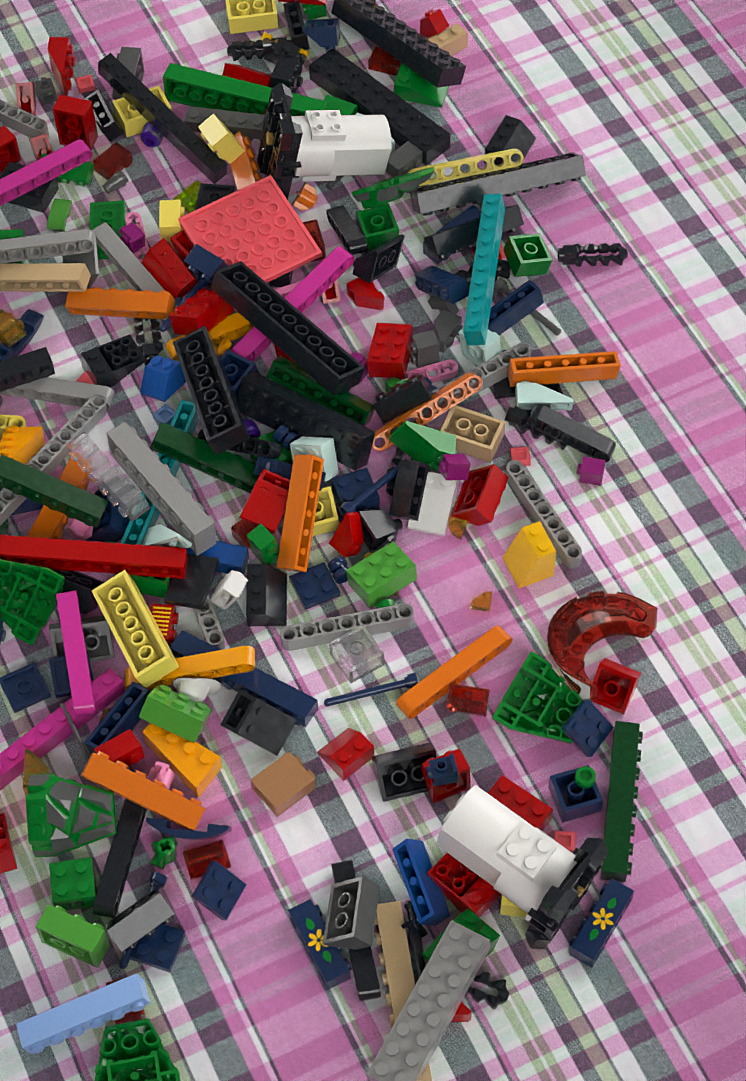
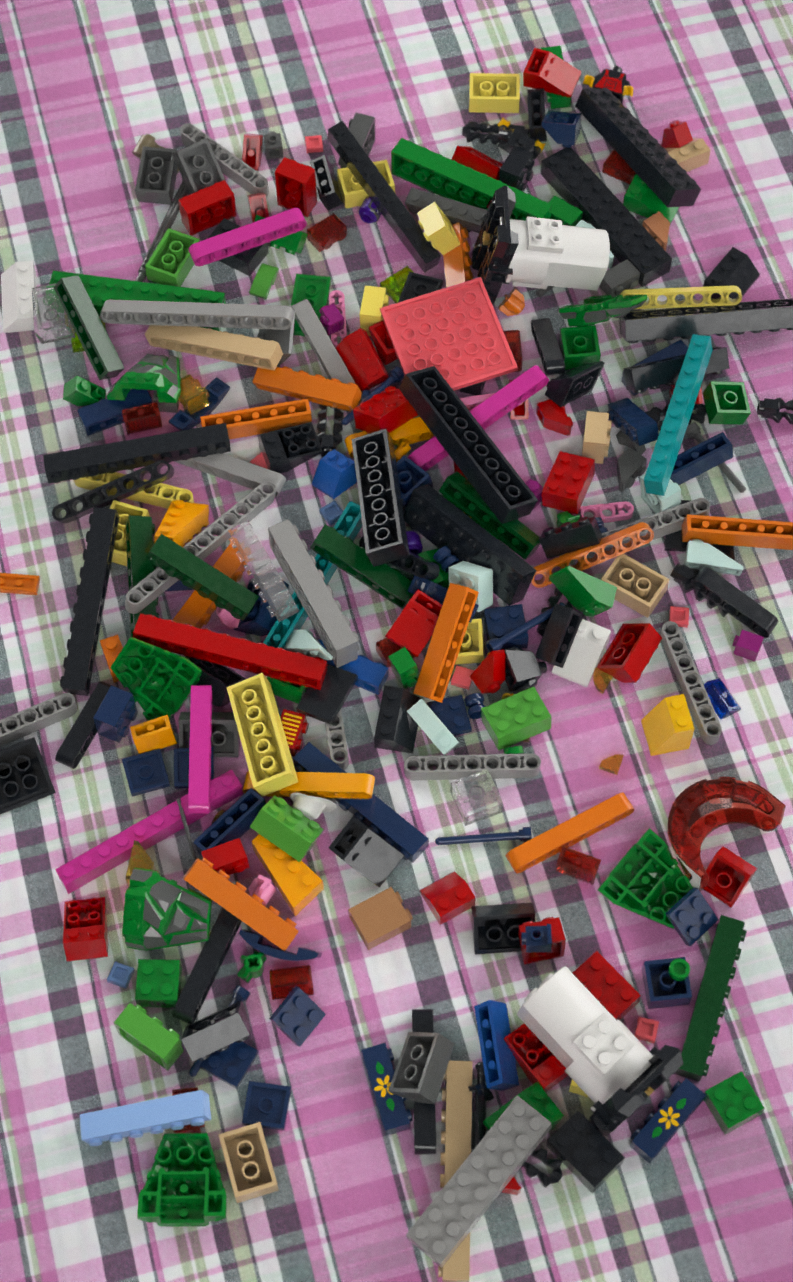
camera: 10 degrees right, 5 degrees up
red slope [47,37,76,96] -> none
dark grey cone [102,170,129,194] -> none
dark blue brick [184,244,228,283] -> none
white brick [211,570,248,610] -> none
dark grey brick [410,330,439,368] -> none
magenta brick [439,454,471,480] -> none
none -> medium blue tile [107,961,135,989]
none -> light orange brick [130,715,177,754]
none -> orange brick [200,398,312,440]
none -> tan brick [218,1122,279,1203]
none -> dark blue plate [242,1081,292,1131]
none -> light aqua slope [407,698,460,755]
none -> coral tile [451,665,475,690]
none -> black brick [546,1110,625,1193]
none -> tan brick [582,411,612,464]
none -> nougat slope [642,211,670,251]
none -> clear blue slope [704,678,741,719]
none -> green brick [704,1071,765,1135]

